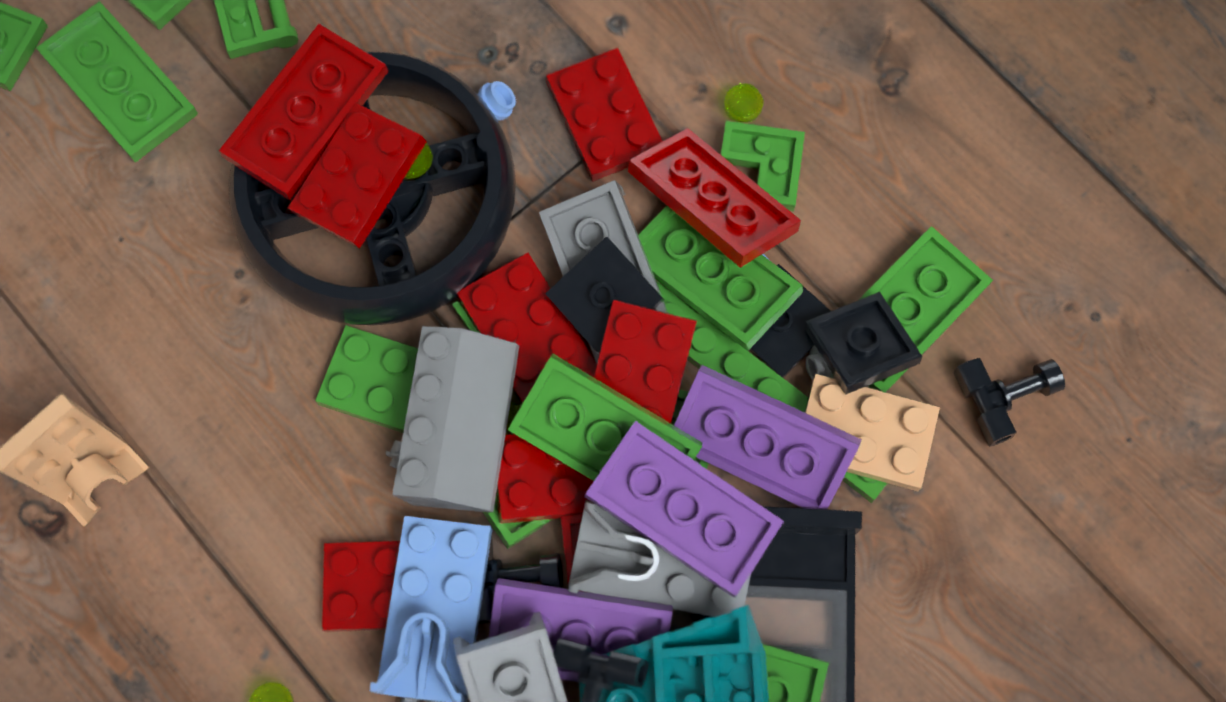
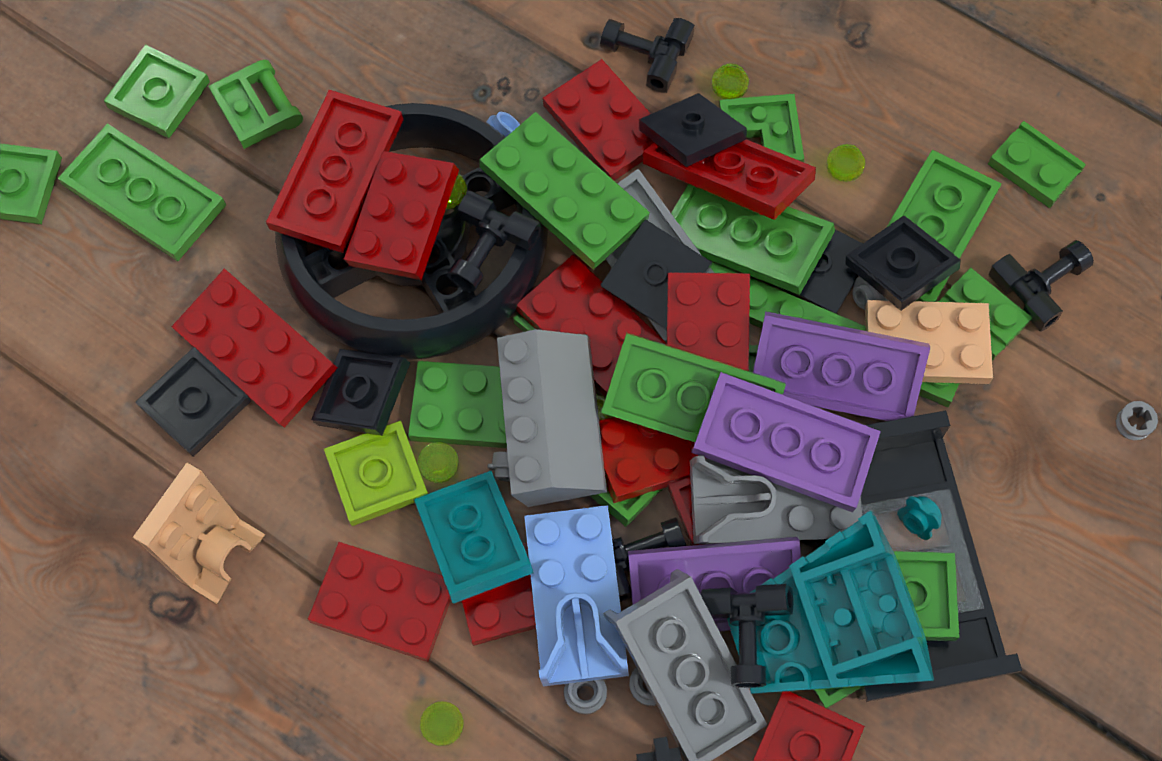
camera: 10 degrees left, 5 degrees down
none -> black plate [135,347,251,457]
none -> red plate [172,268,338,428]
none -> red plate [308,542,451,662]
none -> black plate [311,349,410,436]
none -> lime plate [324,420,428,526]
none -> teal plate [414,471,533,604]
none -> clear neon green plate [418,442,459,483]
none -> black bar [447,191,542,292]
none -> bright green plate [479,112,650,270]
none -> black bar [600,18,695,93]
none -> black plate [639,93,747,167]
none -> clear neon green plate [826,144,865,182]
none -> teal plate [897,496,942,540]
none -> bright green plate [937,268,1032,361]
none -> bright green plate [988,121,1086,208]
none -> light grey bush [1115,401,1158,440]

